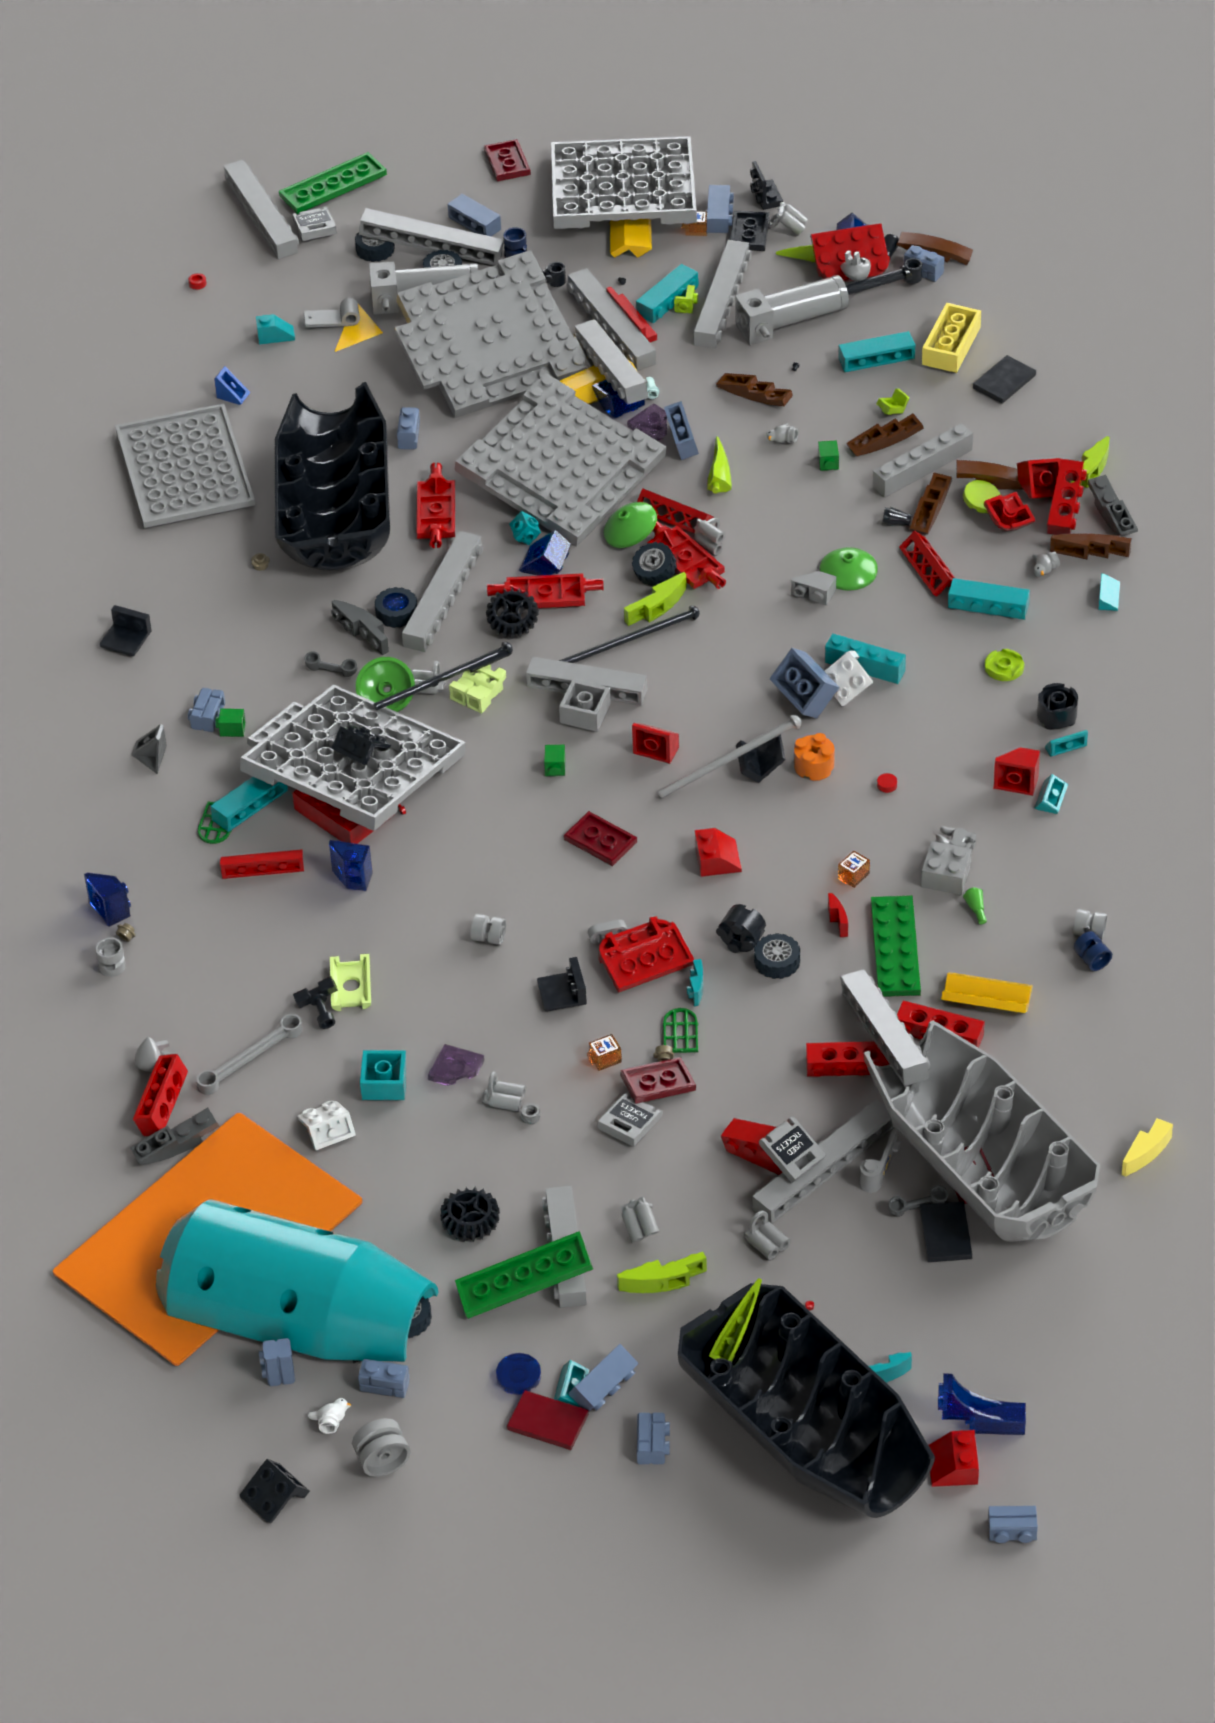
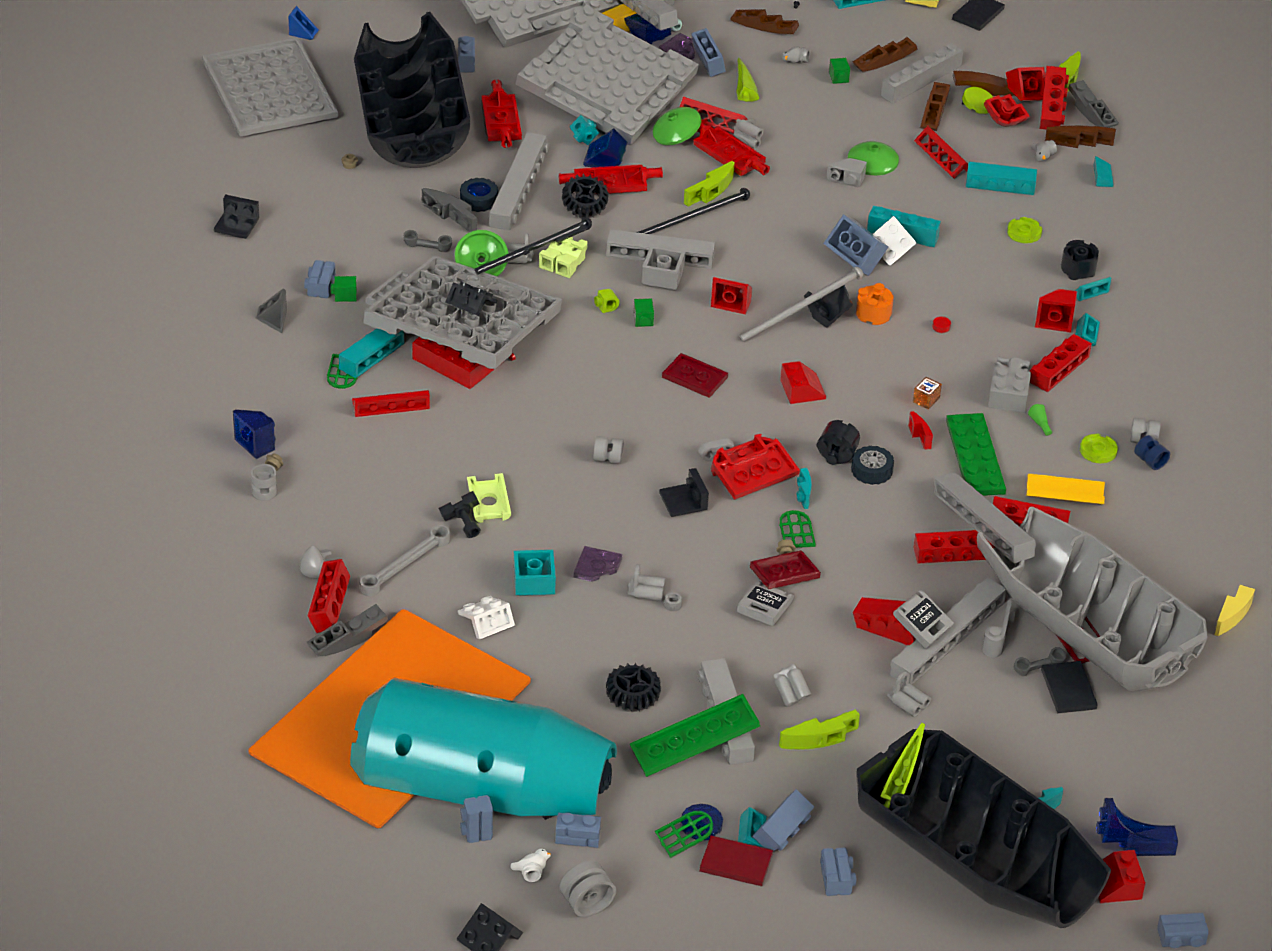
camera: 10 degrees left, 5 degrees down
clear blue slope [329,840,373,891] -> none
clear orange brick [587,1034,622,1071] -> none
black wheel [632,542,677,586] -> none
lime bracket [876,388,909,415] -> none
black cone [882,506,911,525] -> none
none -> lime plate [594,289,620,313]
none -> green window [655,811,713,858]
none -> red brick [1030,334,1092,392]
none -> lime tile [1080,434,1118,464]

